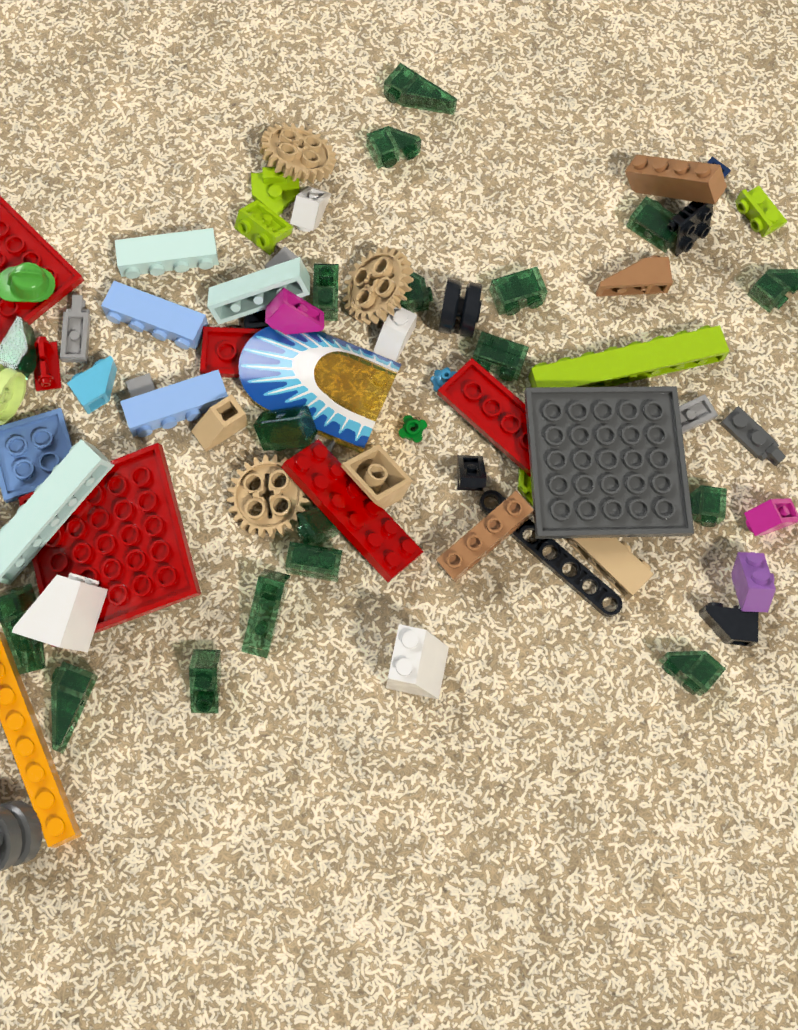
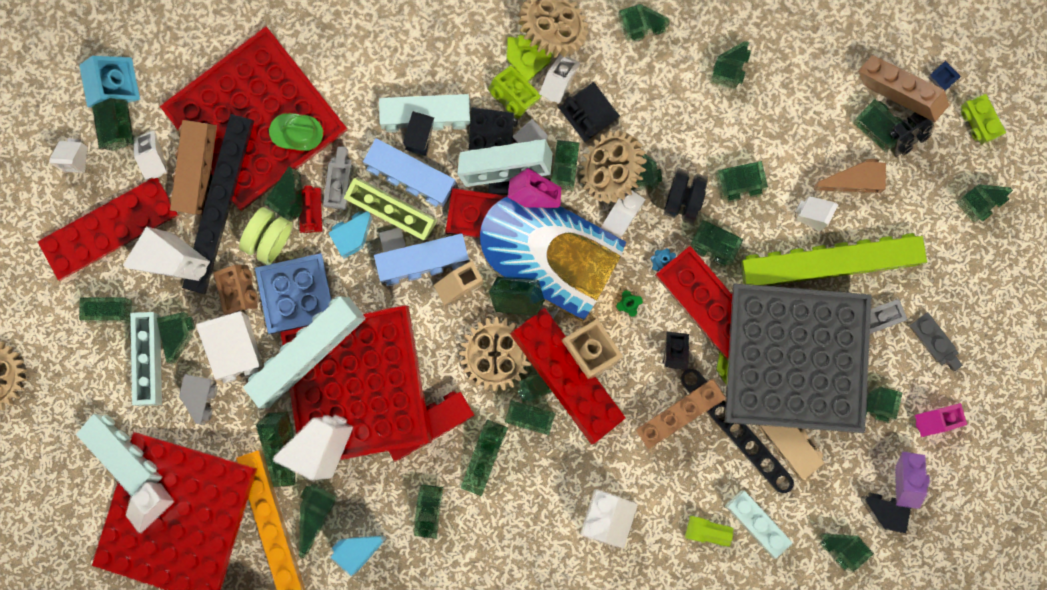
camera: 15 degrees right, 10 degrees up
none -> medium azure slope [330,535,387,576]
none -> yellowish green brick [344,178,438,240]
none -> red brick [388,390,475,462]
none -> black slope [403,111,435,156]
none -> black hinge [468,107,518,151]
none -> black hinge [558,82,621,143]
none -> lime piece [685,515,734,547]
none -> clear green slope [710,41,751,89]
none -> light aqua brick [725,491,792,559]
none -> white slope [795,196,838,232]

